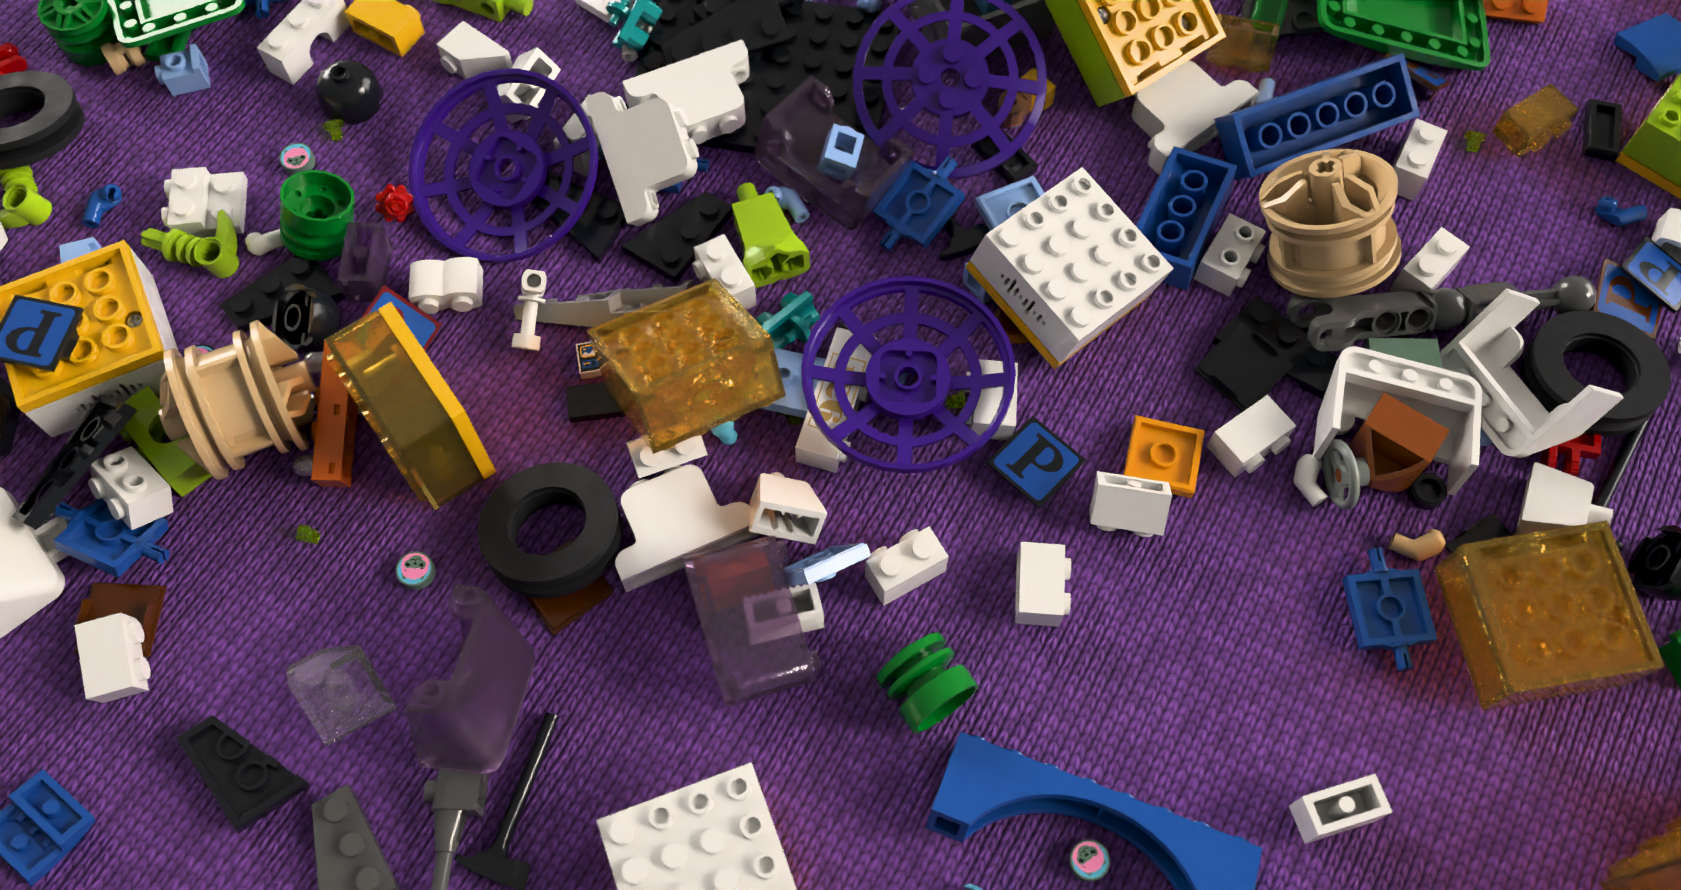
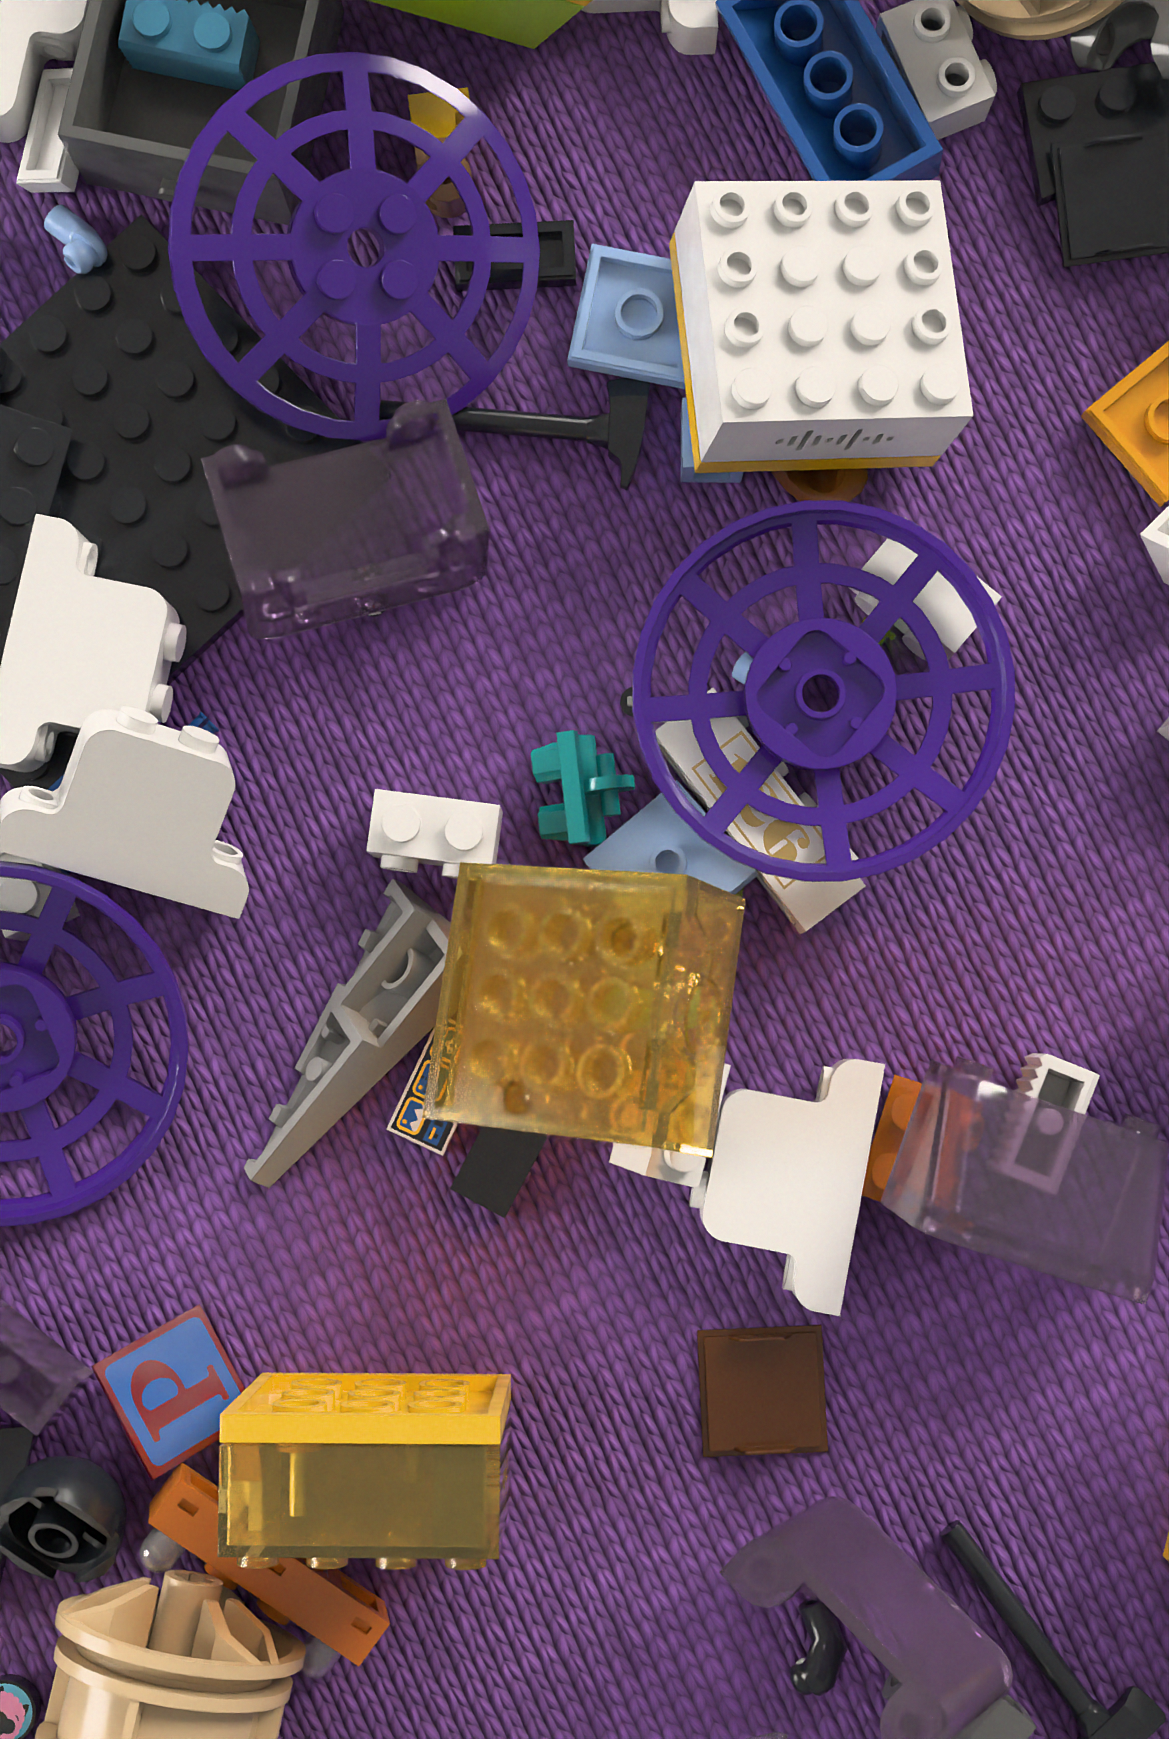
camera: 50 degrees left, 20 degrees up
clear neon green piece [296,524,321,544] -> none
tile [396,551,436,590] -> none
white brick [408,257,483,314] -> none
black tyre [478,462,623,598] -> none
white bar [512,269,547,351] -> none
black wing [531,172,627,264] -> none
black wing [621,191,733,283] -> none
lime piece [732,183,810,288] -> none
white torso [749,472,827,544] -> none
light blue arm [764,186,810,223] -> none
light blue plate [772,543,871,587] -> none
light blue brick [816,124,864,183] -> none
white brick [865,527,949,606] -> none
blue plate [872,156,965,252] -> none
piece [986,416,1086,509] -> none

